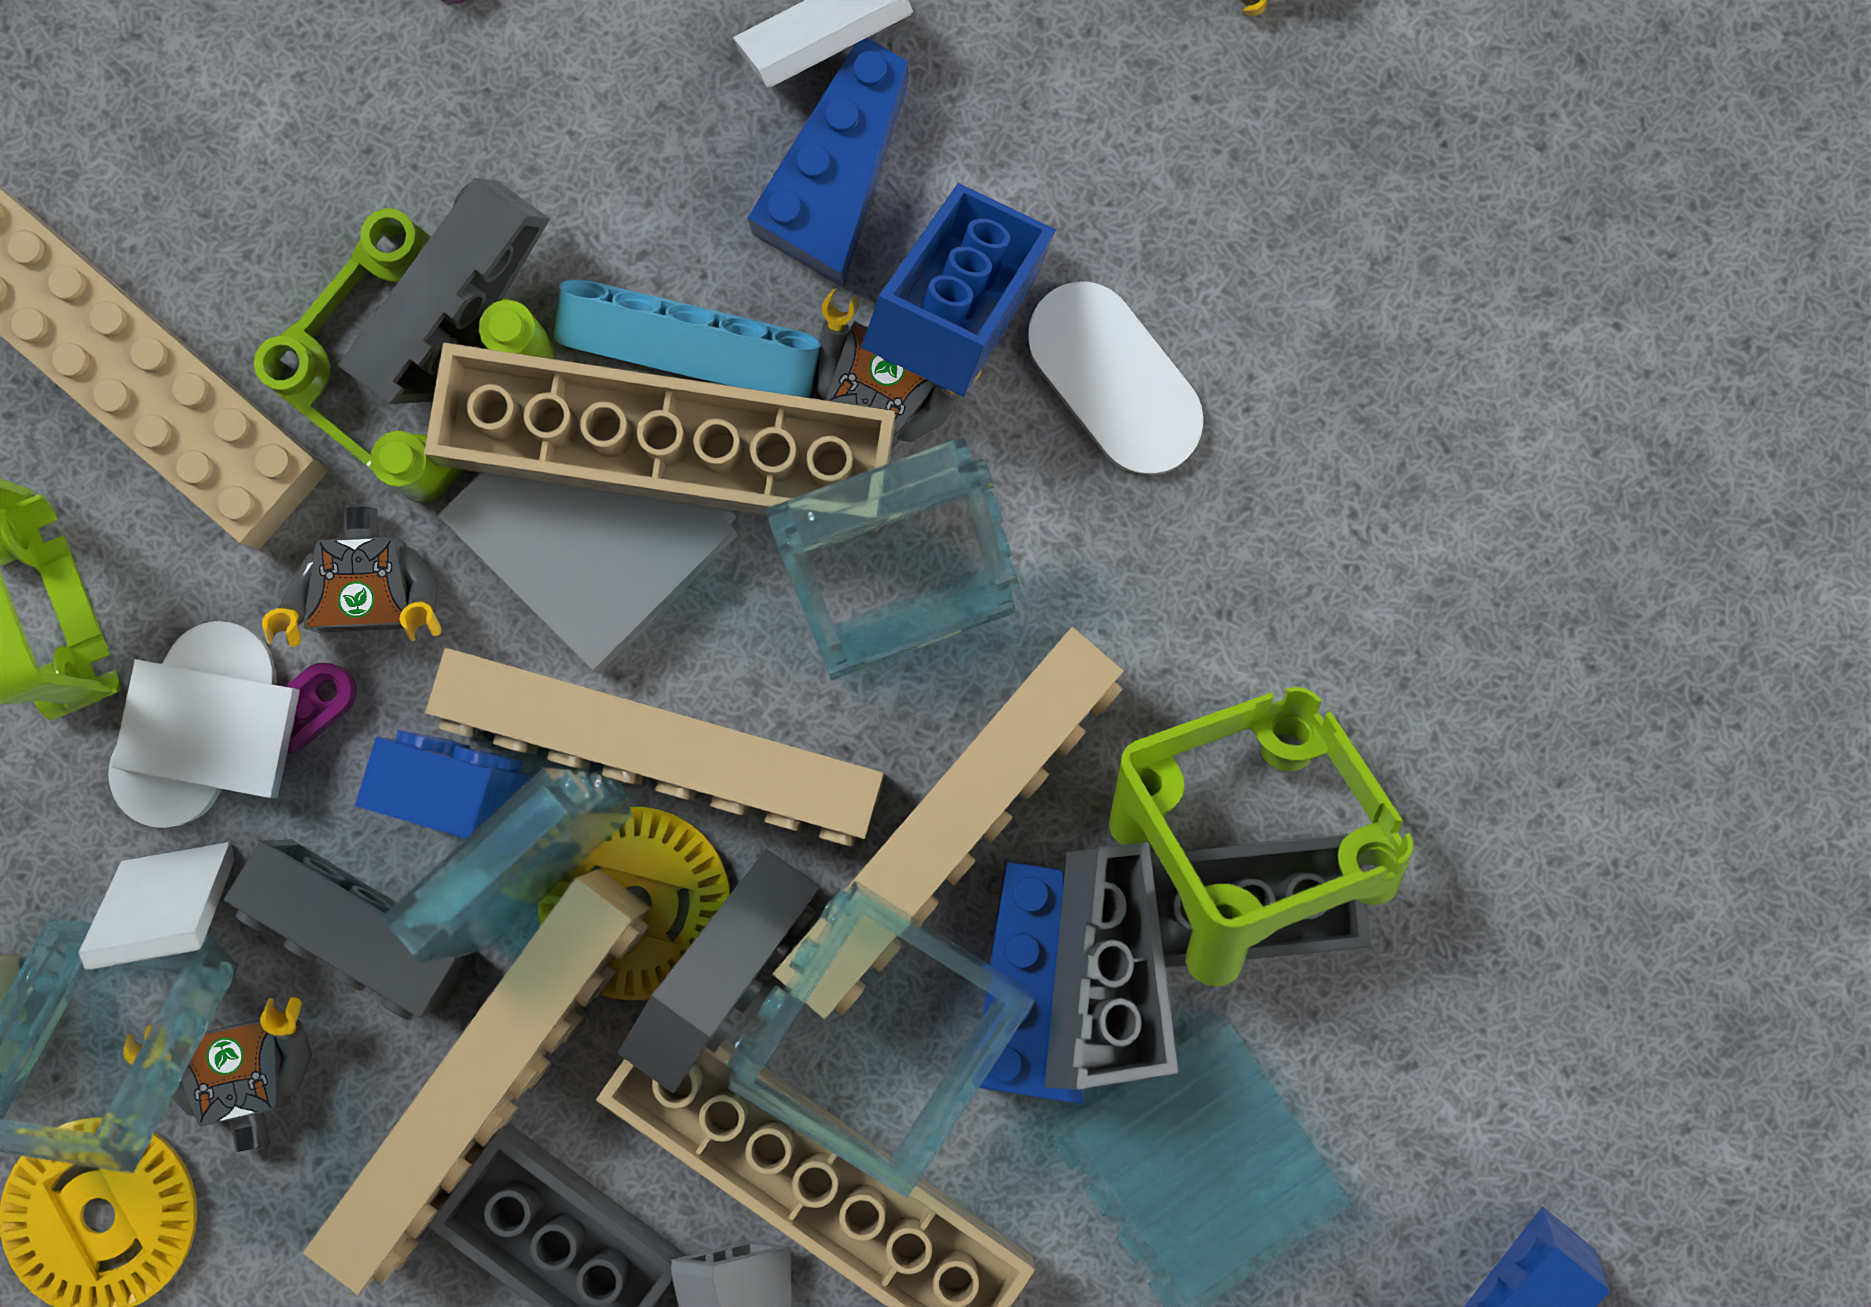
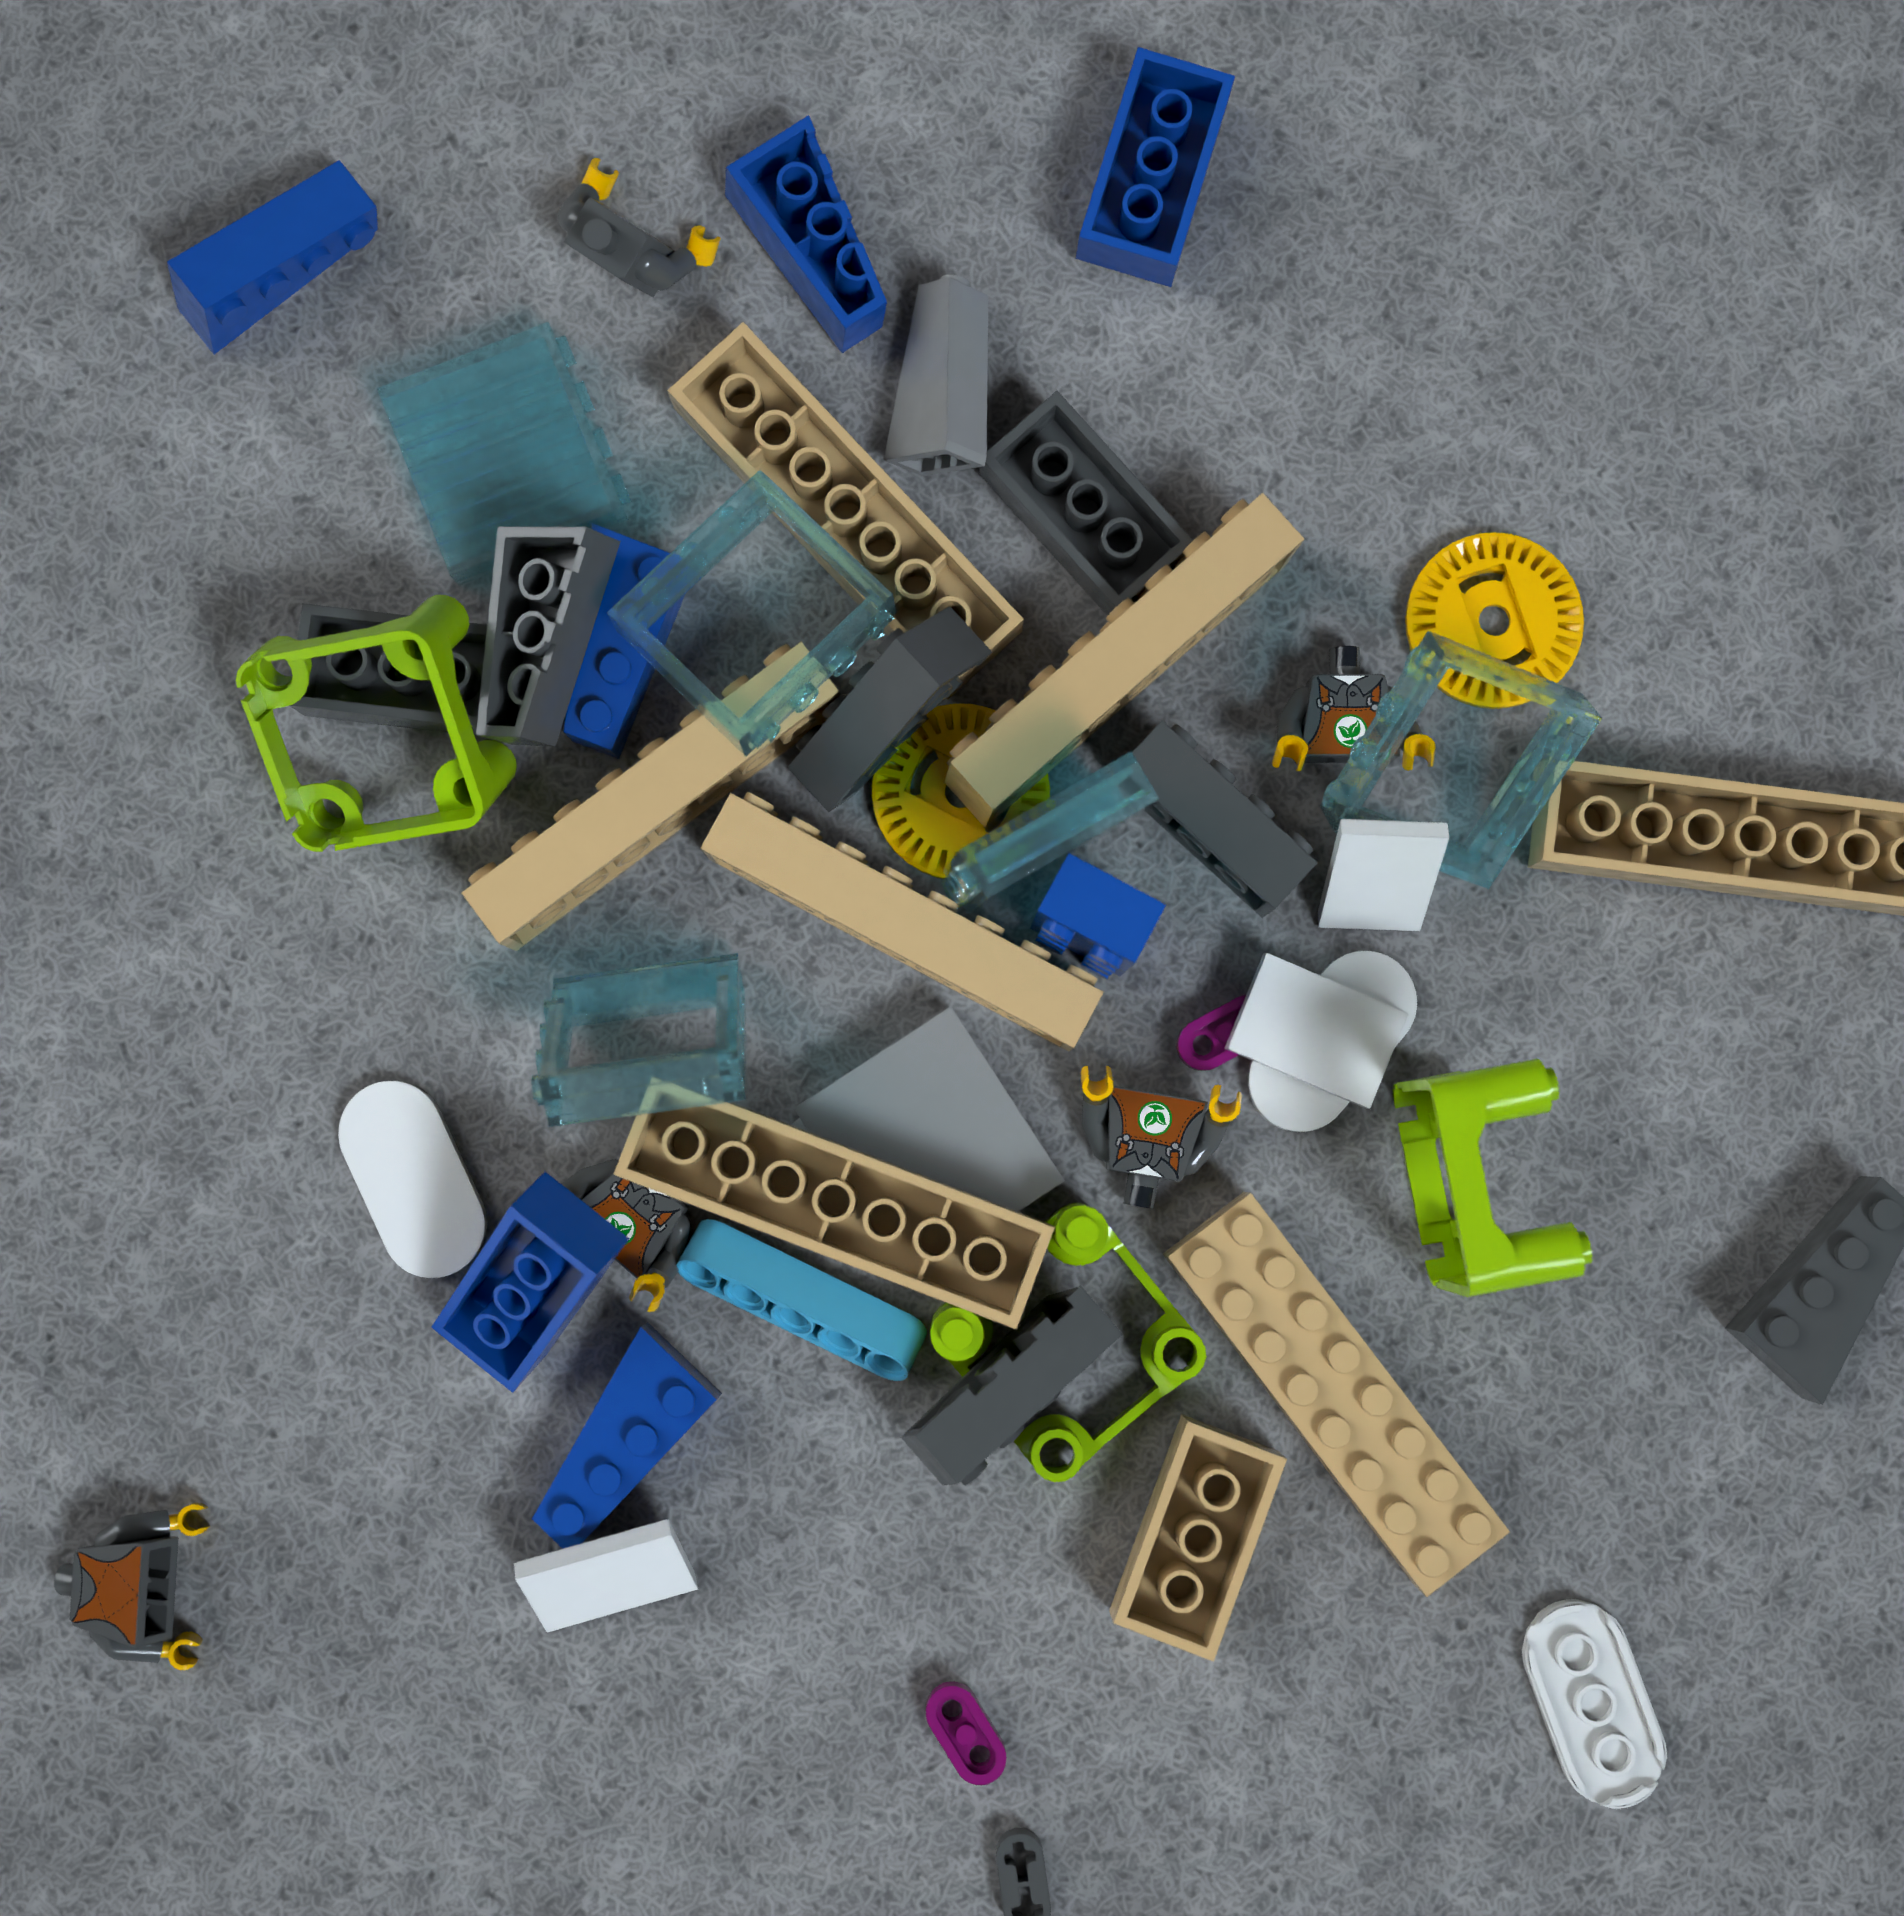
camera: 170 degrees left, 0 degrees up
none -> tan brick [1109,1414,1287,1662]

